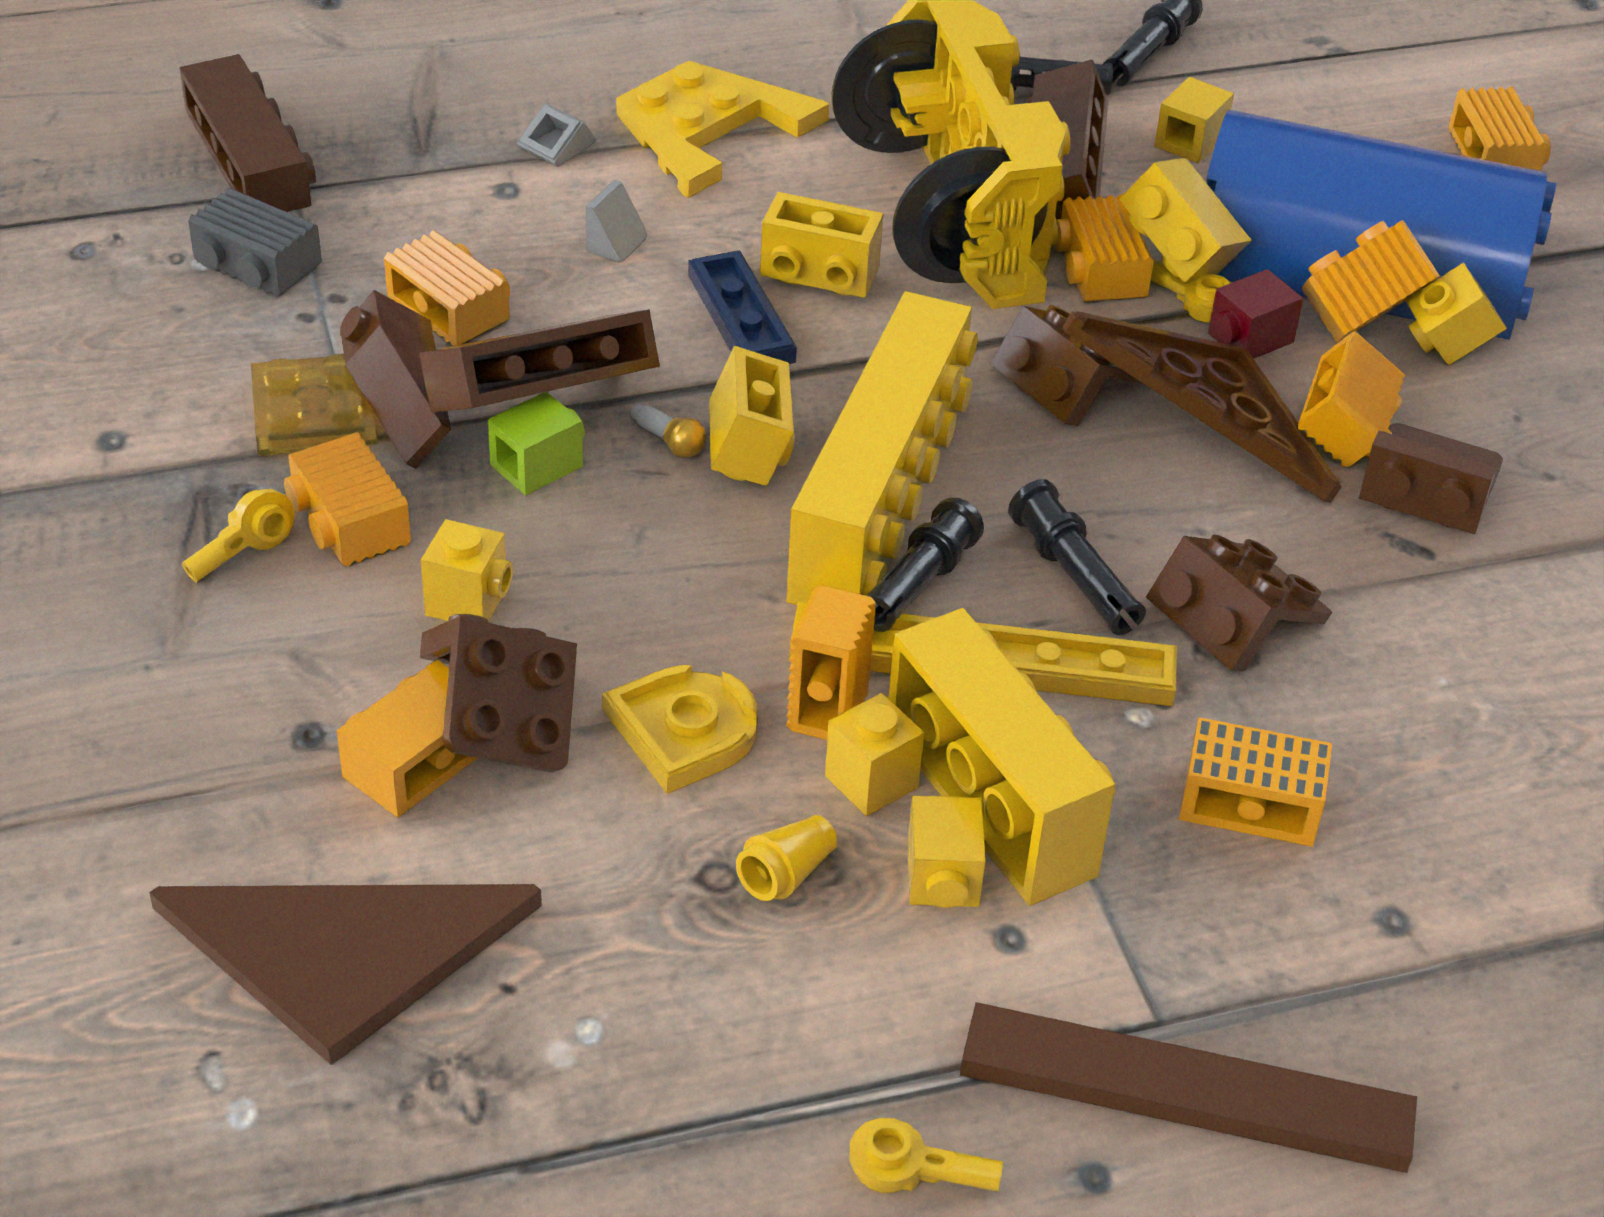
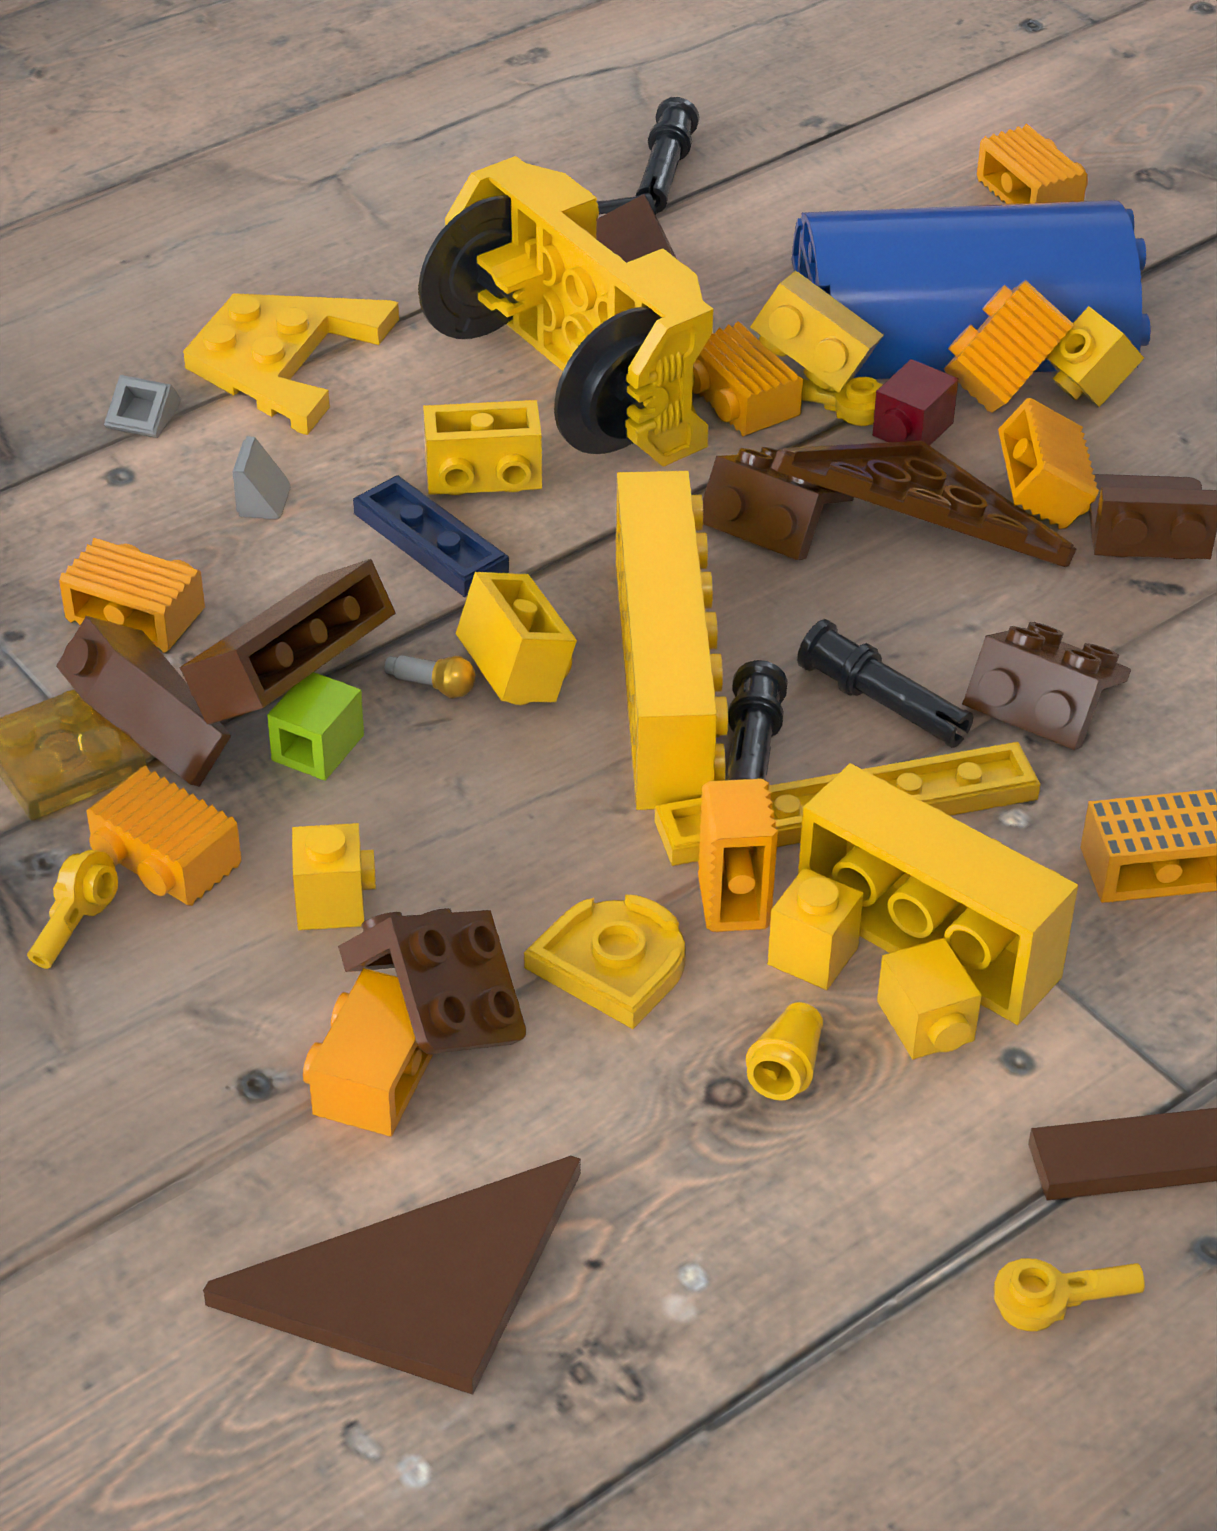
camera: 20 degrees left, 0 degrees up
yellow brick [1154,77,1234,164] -> none

